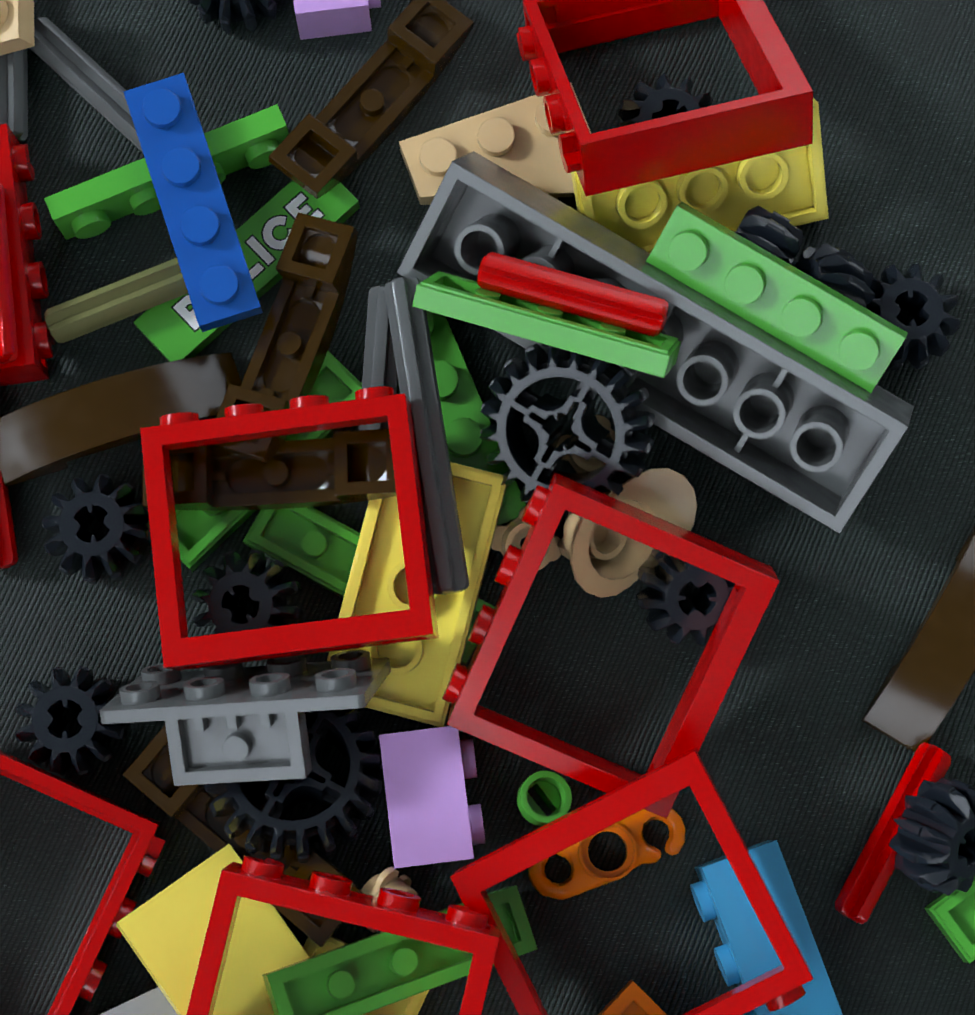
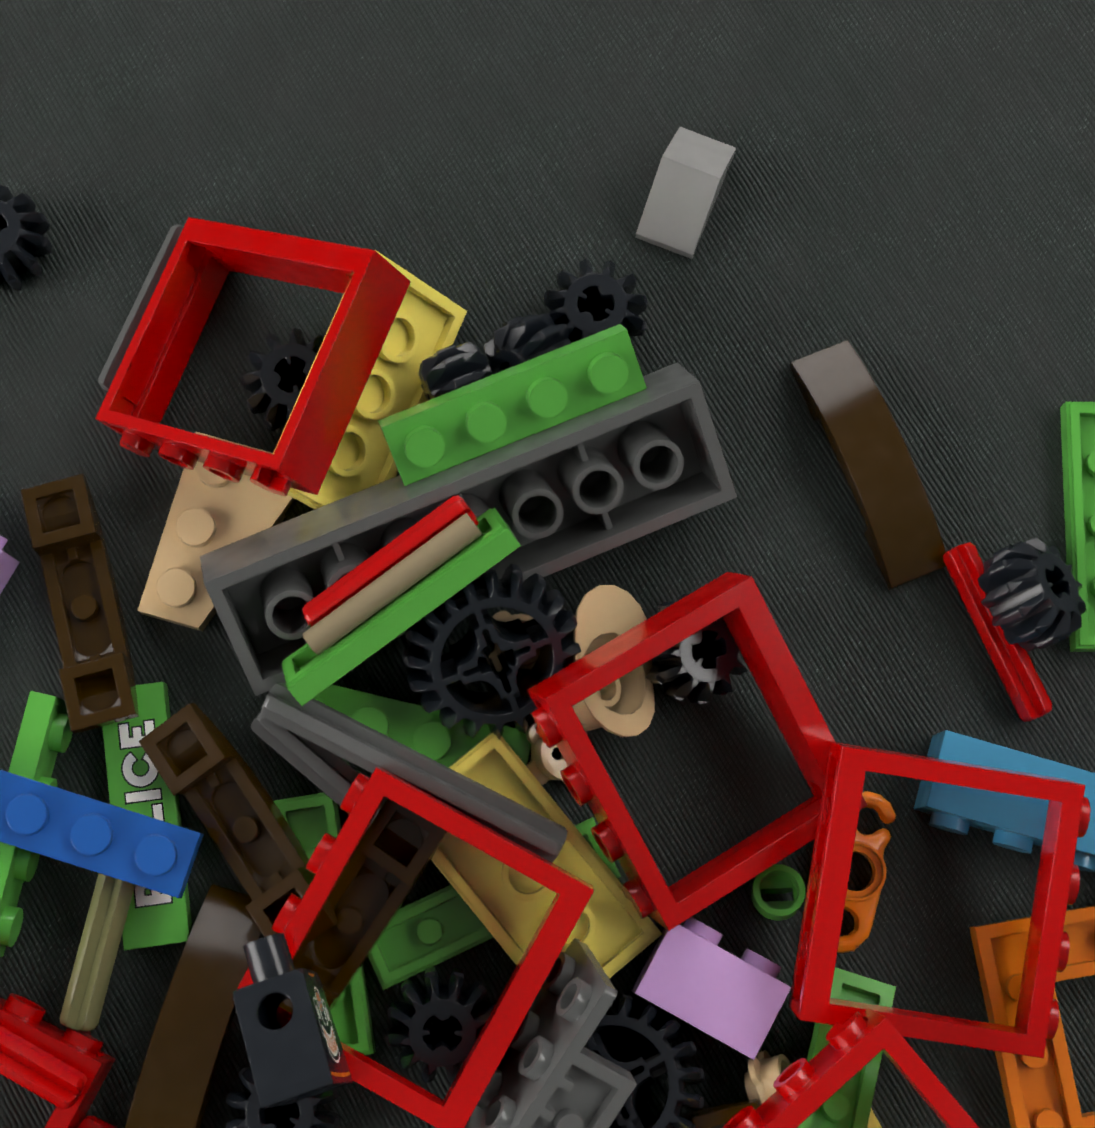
camera: 55 degrees left, 0 degrees up
none -> black torso [233,933,353,1108]
none -> dark tan bar [302,513,483,655]

